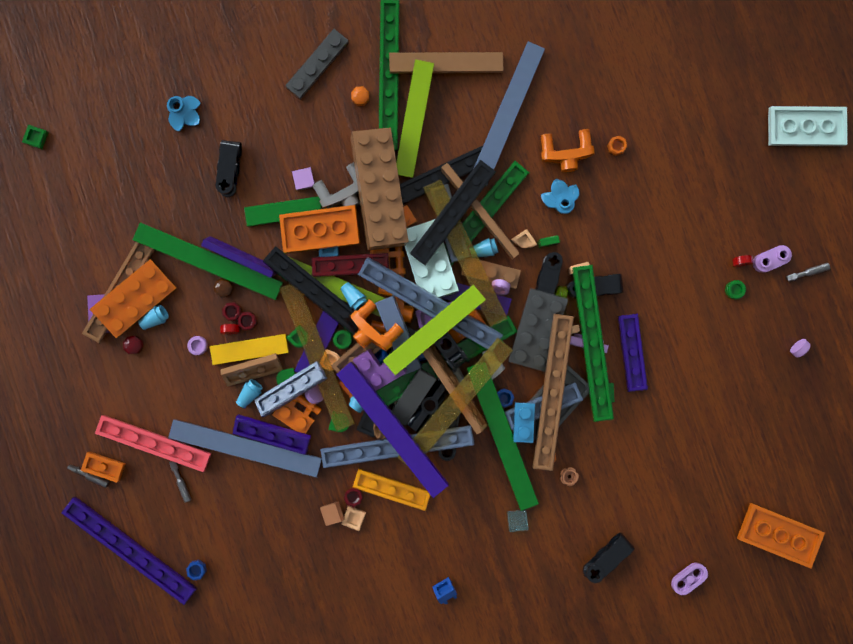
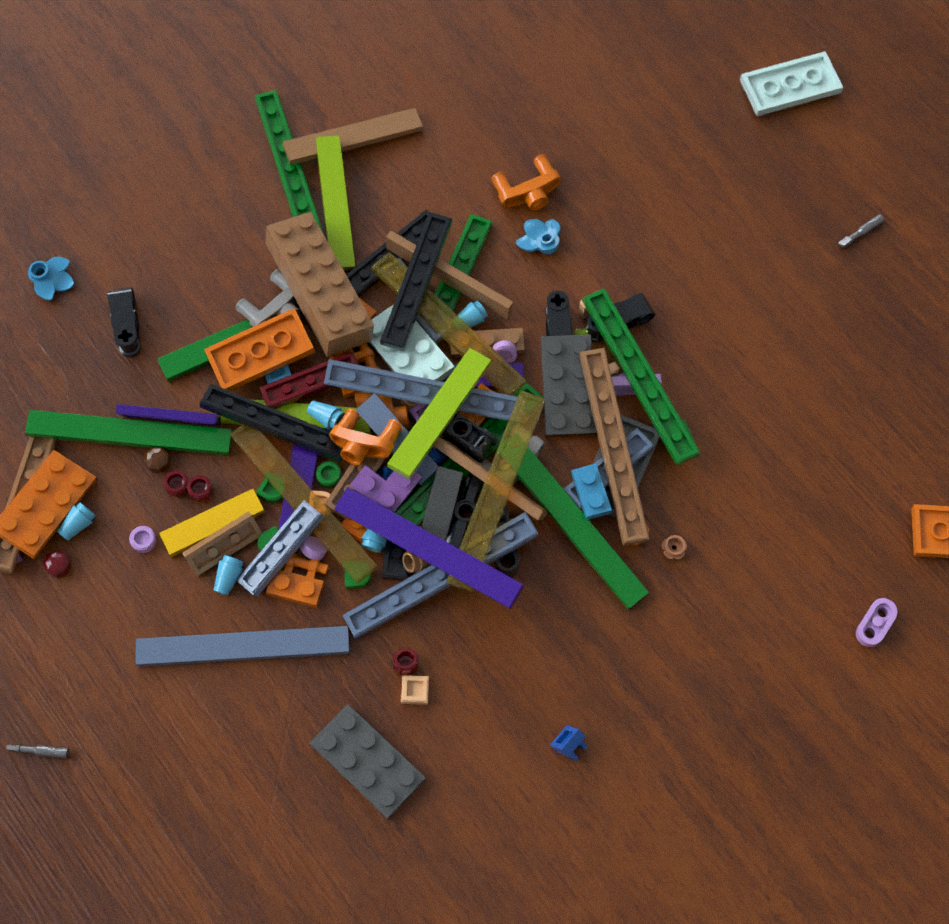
camera: 15 degrees left, 20 degrees down
dark purple tile [61,497,197,605] -> none
orange plate [81,451,126,483] -> none
coral plate [95,415,212,472] -> none
flat silver piece [169,461,192,503] -> none
blue tile [186,560,207,580] -> none
red tile [220,324,240,334] -> none
dark purple tile [232,414,311,455] -> none
dark grey plate [285,29,349,100] -> none
lavender tile [292,167,315,191] -> none
nougat tile [320,501,345,526] -> none
orange tile [351,86,369,106] -> none
light orange tile [352,469,430,511] -> none
sand blue tile [473,41,545,187] -> none
blue tile [497,388,514,408] -> none
clear light blue tile [507,510,529,532] -> none
light nougat tile [511,229,537,248] -> none
green tile [538,235,560,248] -> none
black piece [583,533,635,583] -> none
orange tile [607,136,627,156] -> none
dark purple tile [618,314,648,392] -> none
green tile [725,280,746,300] -> none
red tile [732,255,753,267] -> none
lavender plate [753,245,792,273] -> none
lavender tile [790,339,811,357] -> none
none -> dark grey plate [310,704,426,819]

